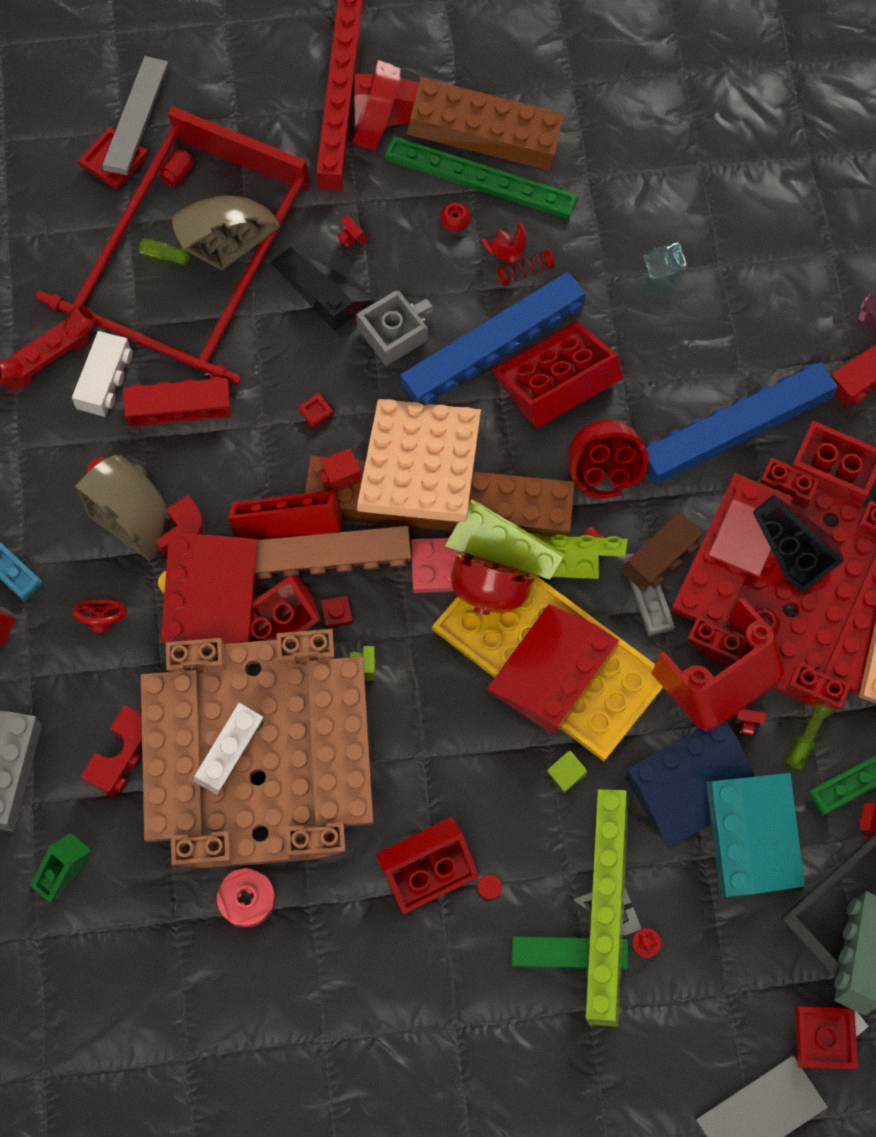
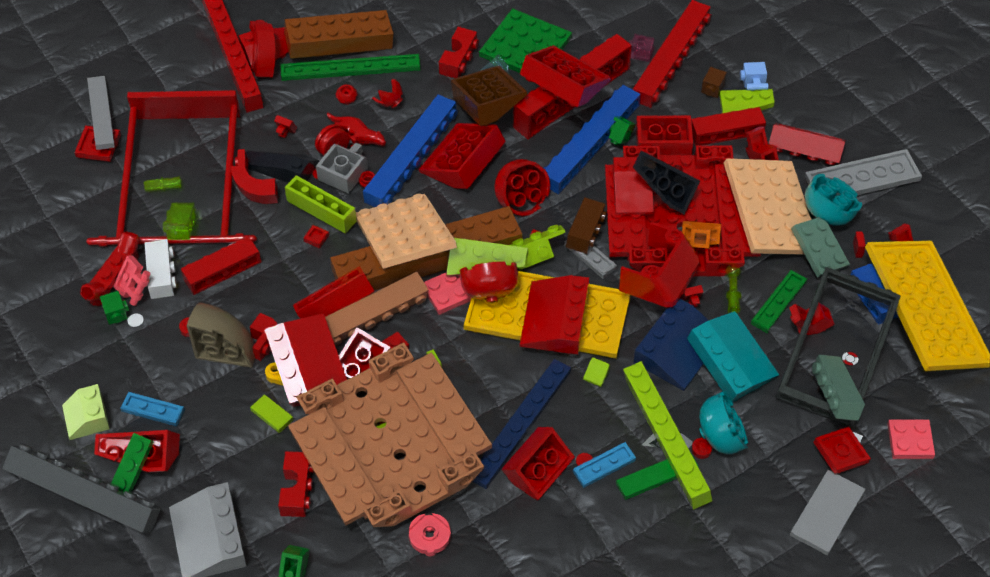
camera: 25 degrees left, 15 degrees down
red piece [72,598,127,633] -> none
red brick [159,149,194,187] -> none
dark tan brick [172,195,280,270] -> none
white brick [193,703,263,795] -> none
red brick [318,448,362,491] -> none
red piece [497,249,555,287] -> none
none -> green brick [100,291,129,325]
none -> coral plate [113,256,151,306]
none -> white sticker [128,314,144,327]
none -> clear neon green brick [163,203,196,240]
none -> red arch [231,149,278,204]
none -> lime tile [250,394,293,433]
none -> lime brick [285,175,357,234]
none -> red head [315,124,350,156]
none -> red animal [327,113,386,147]
none -> red plate [359,171,375,188]
none -> red arch [439,27,479,78]
none -> reddish brown slope [451,65,527,126]
none -> dark blue plate [472,359,571,489]
none -> green plate [479,8,572,73]
none -> red brick [513,34,632,140]
none -> red slope [520,45,611,107]
none -> dark azure tile [573,442,636,488]
none -> green brick [609,116,636,145]
none -> orange brick [682,221,721,248]
none -> teal cylinder [699,391,748,454]

